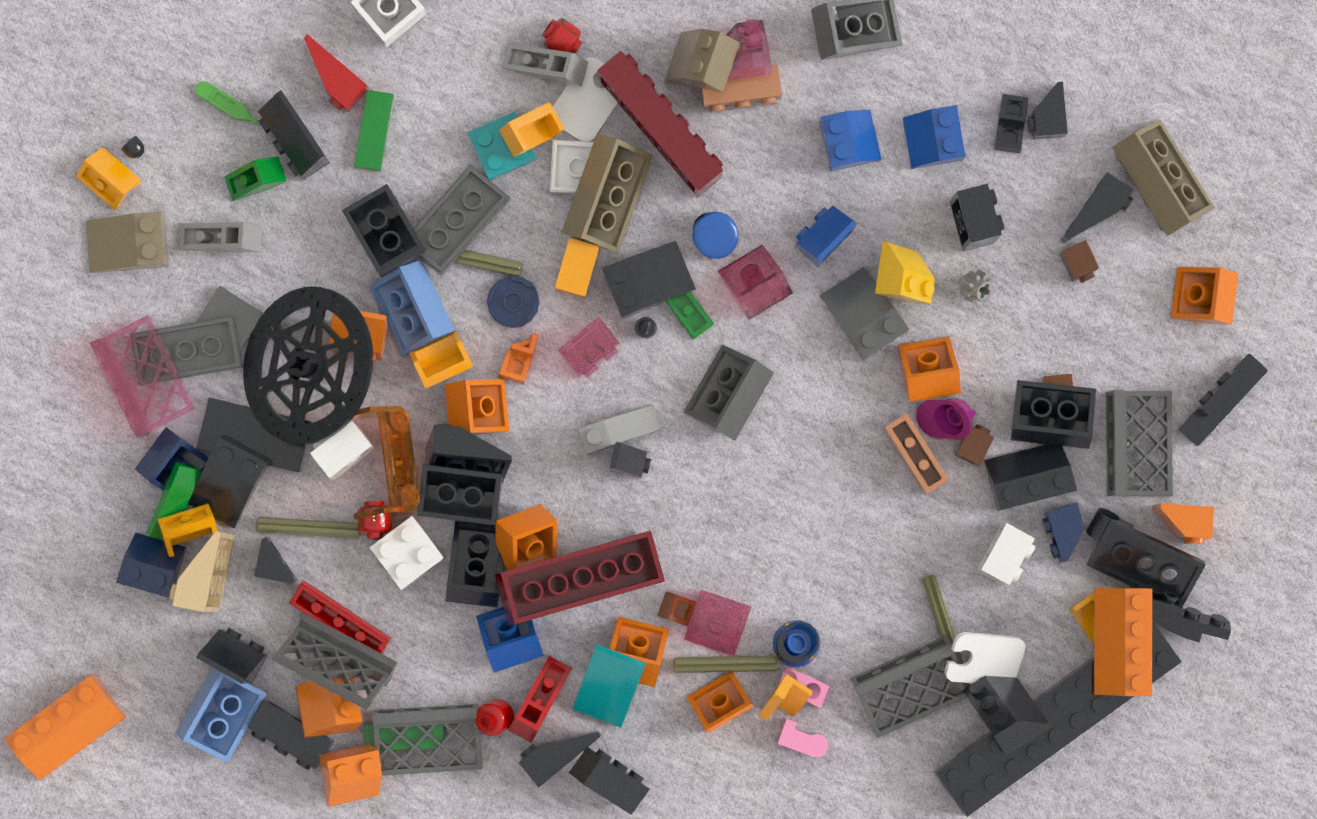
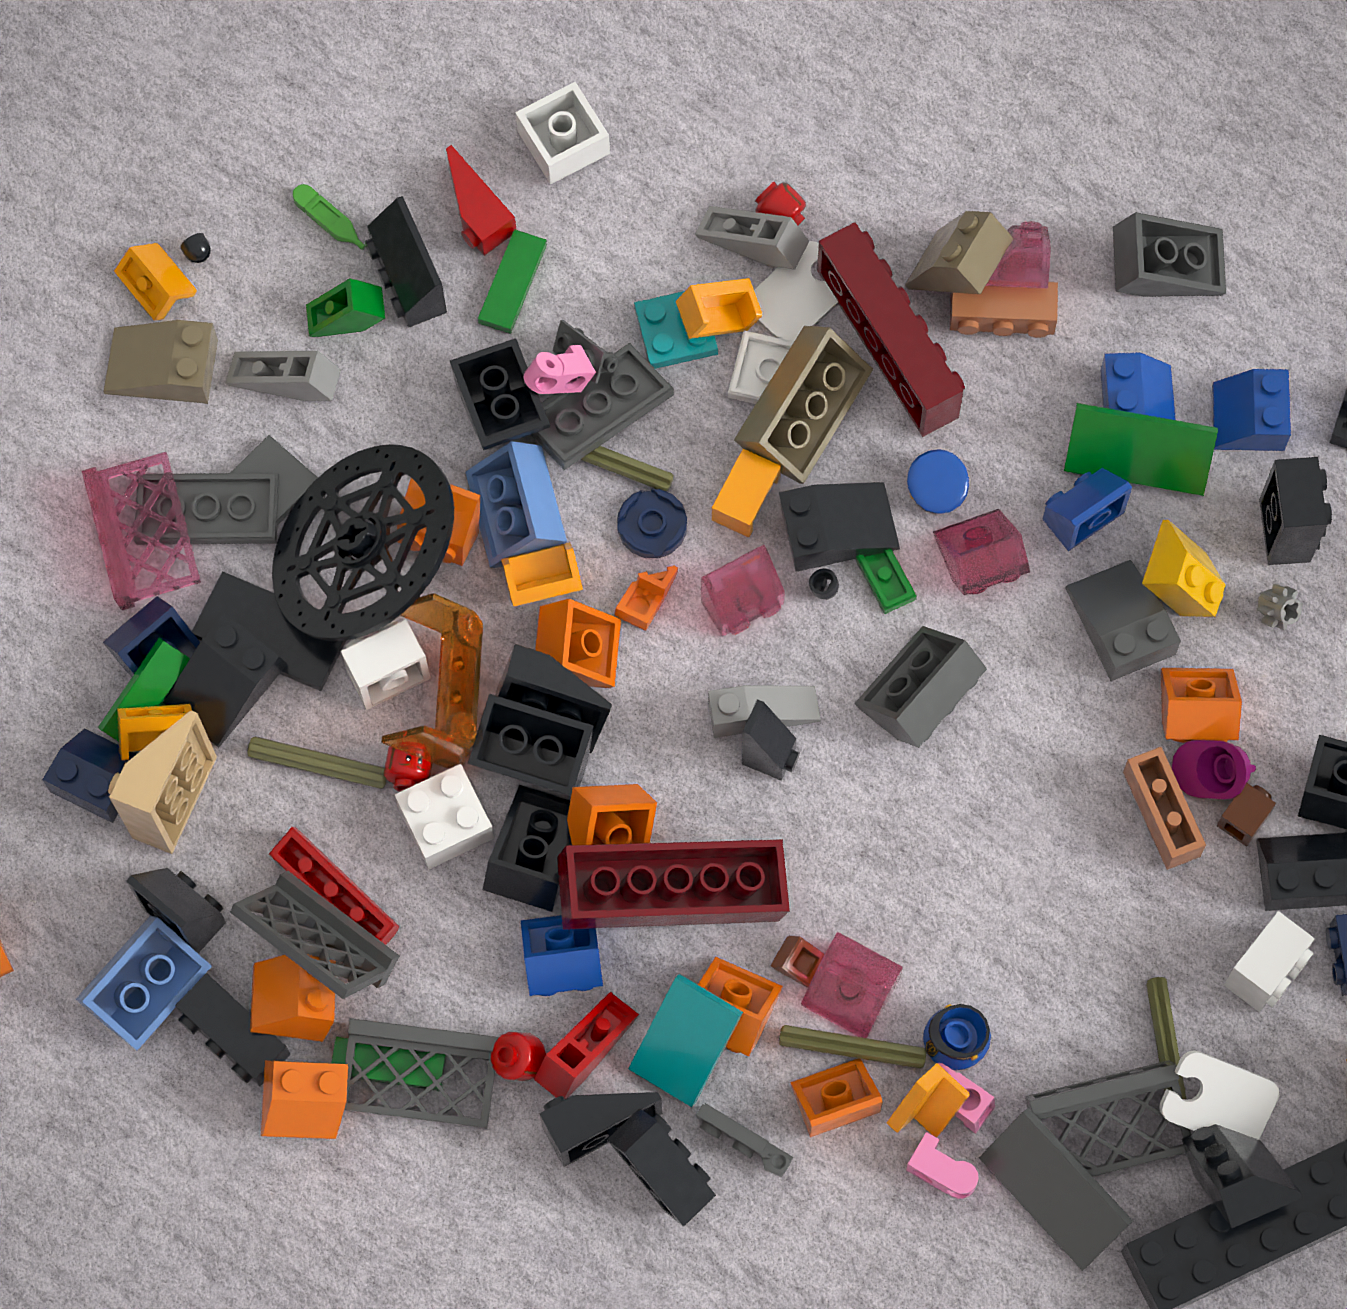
camera: 15 degrees right, 15 degrees down
black slope [254,537,298,584] -> none
none -> bright pink leg [523,345,596,394]
none -> dark grey hinge [552,320,618,383]
none -> dark grey hinge [696,1103,793,1177]
none -> dark grey tile [979,1108,1133,1271]
none -> green tile [1064,403,1218,496]

